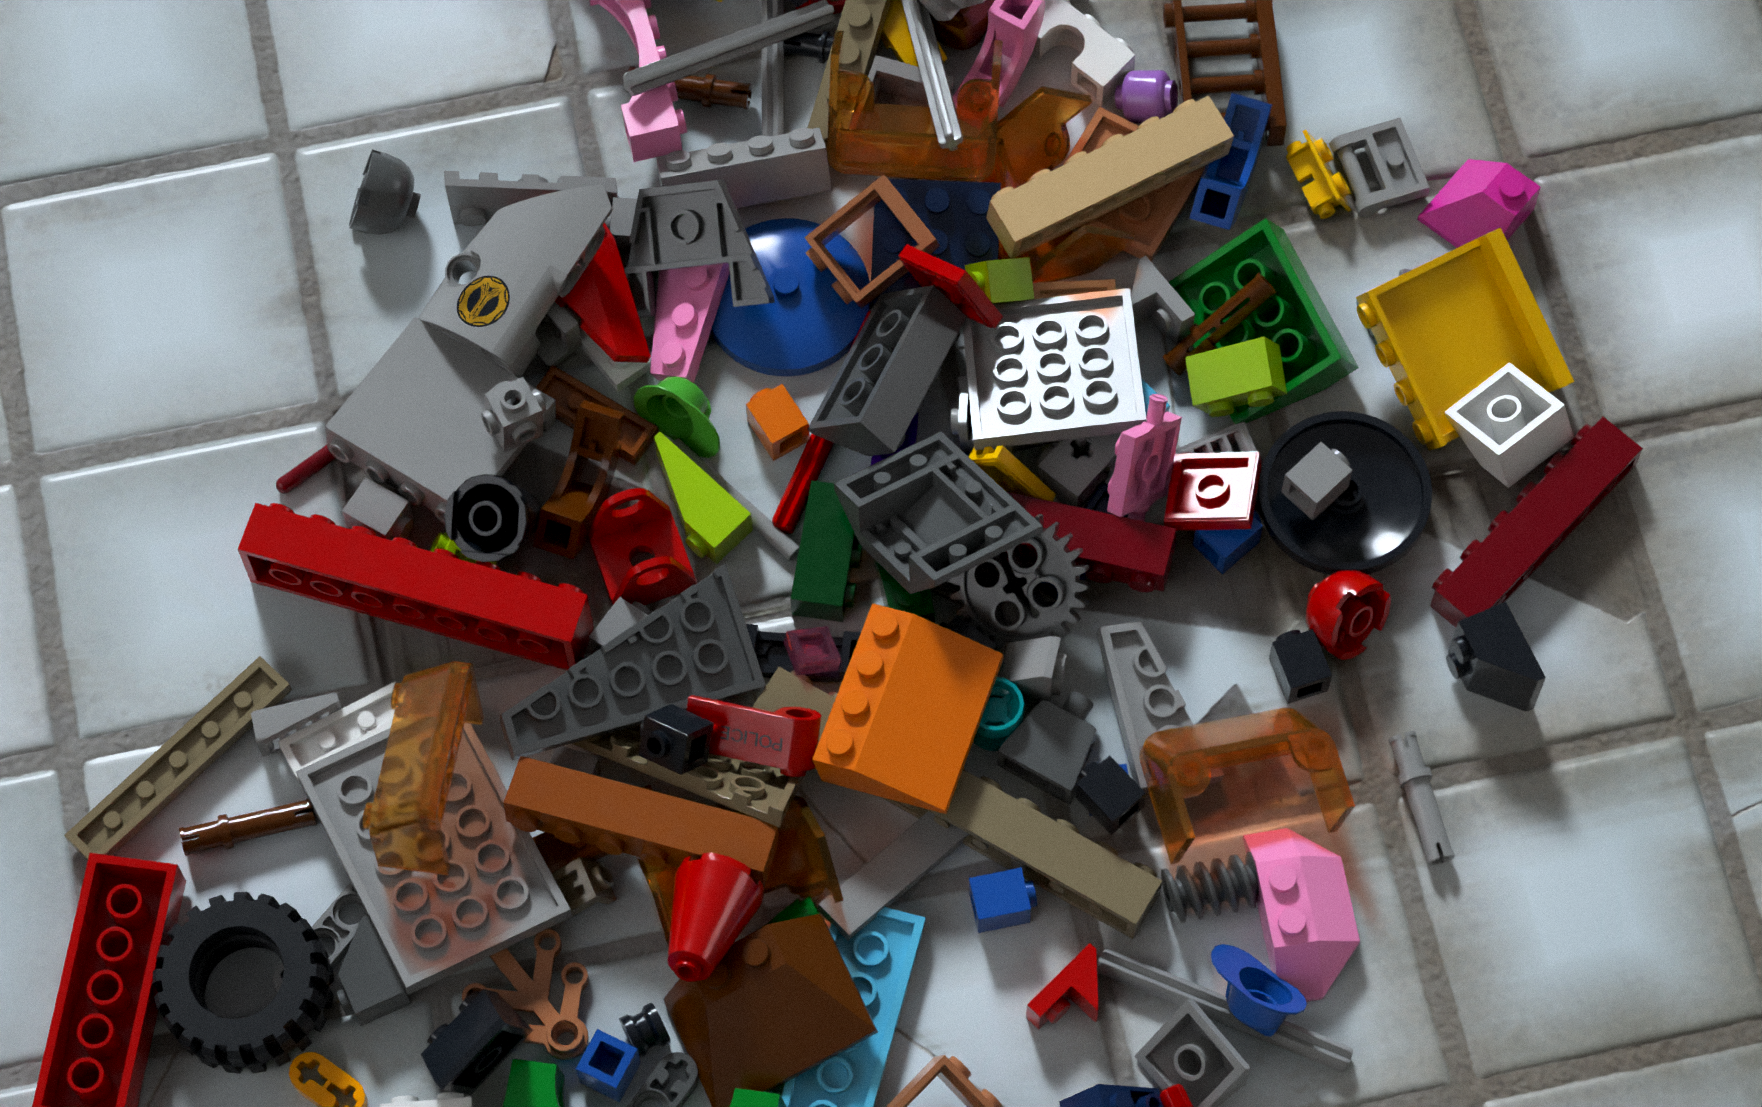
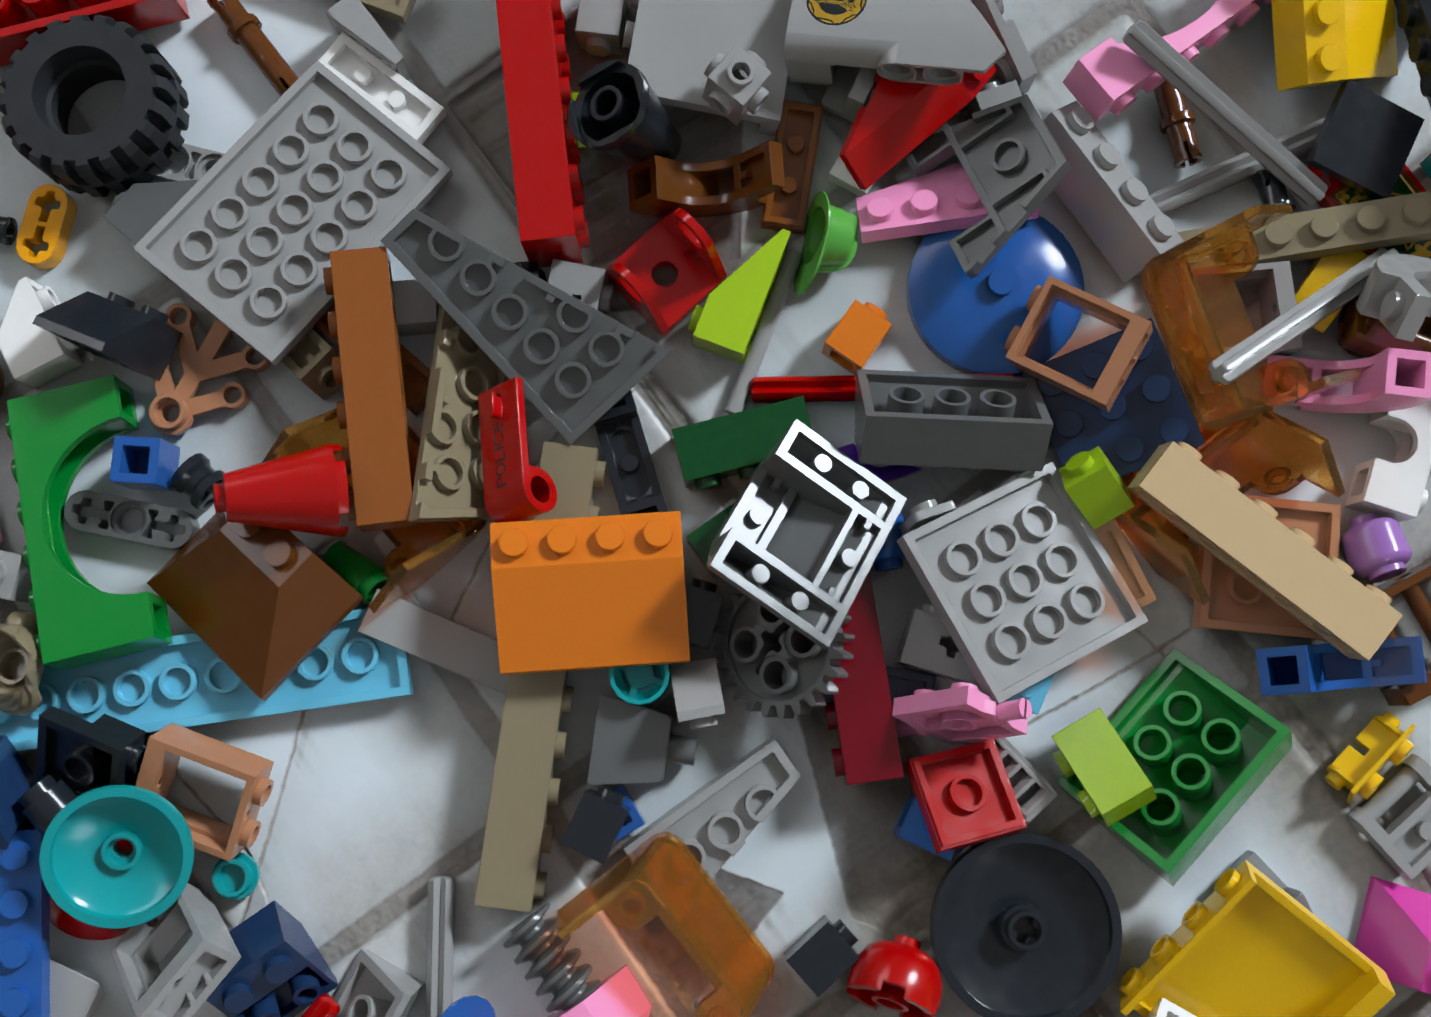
camera: 65 degrees right, 15 degrees up
clear orange windscreen [363,661,484,875] -> none
black brick [639,704,714,775] -> none
clear pink plate [784,626,841,675] -> none
red tile [898,244,1003,328] -> none
blue brick [968,867,1038,933] -> none
yellow tile [969,445,1056,501] -> none
red slope [1026,943,1098,1029] -> none
light grey slope [1131,256,1195,345] -> none
reddish brown pin [1162,273,1276,376] -> none
light grey brick [1281,442,1353,520] -> none

